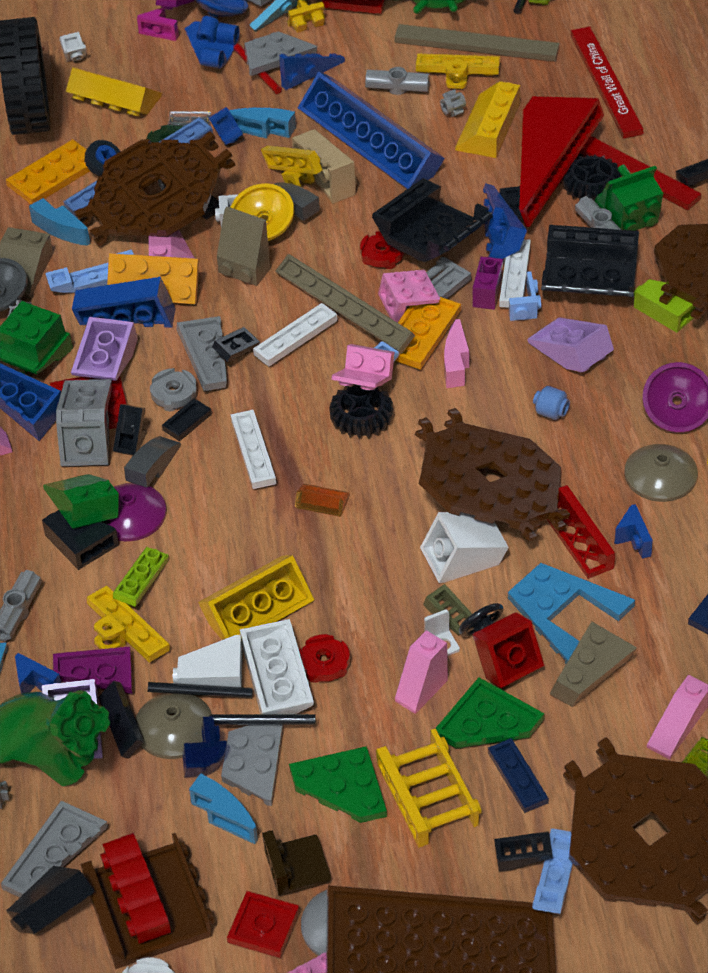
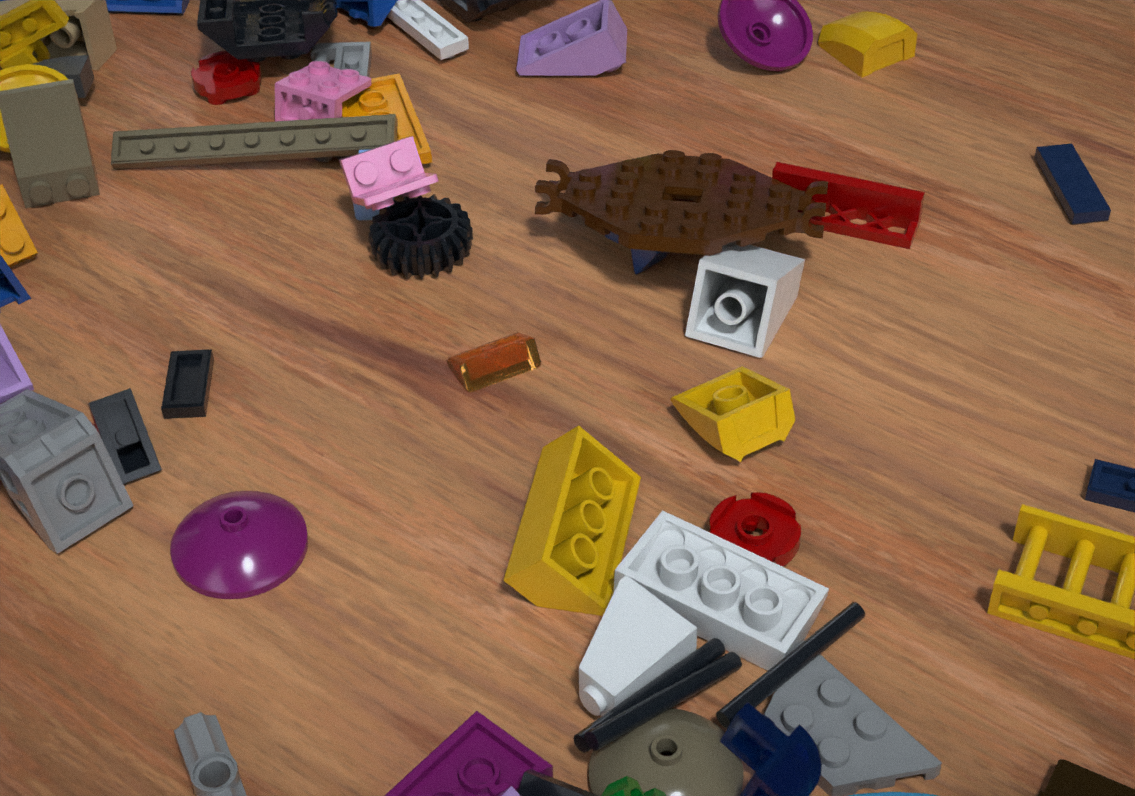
camera: 45 degrees left, 5 degrees down
black slope [42,510,119,570] -> none
green slope [43,474,119,528] -> none
yellow plate [87,586,170,663] -> none
lime tile [113,547,169,607] -> none
dark grey slope [124,436,181,488] -> none
light grey plate [150,368,197,412] -> none
light grey wing [176,316,227,391] -> none
black plate [212,327,260,362] -> none
white plate [230,410,276,489] -> none
white plate [253,303,338,367] -> none
green plate [289,746,387,823] -> none
bright pink slope [395,630,448,714] -> none
olive slope [423,584,472,636] -> none
white bracket [424,610,460,656] -> none
green plate [436,677,545,748] -> none
bright pink slope [444,319,469,388] -> none
red piece [459,603,545,688] -> none
magenta slope [473,256,503,310] -> none
dark azure wing [508,563,635,664] -> none
light blue bracket [509,271,541,321] -> none
medium blue head [533,386,570,420] -> none
dark tan wedge [550,621,637,707] -> none
blue slope [614,504,653,559] -> none
dark tan dish [624,444,698,502] -> none
none -> black bar [585,652,742,751]
none -> yellow slope [670,366,795,462]

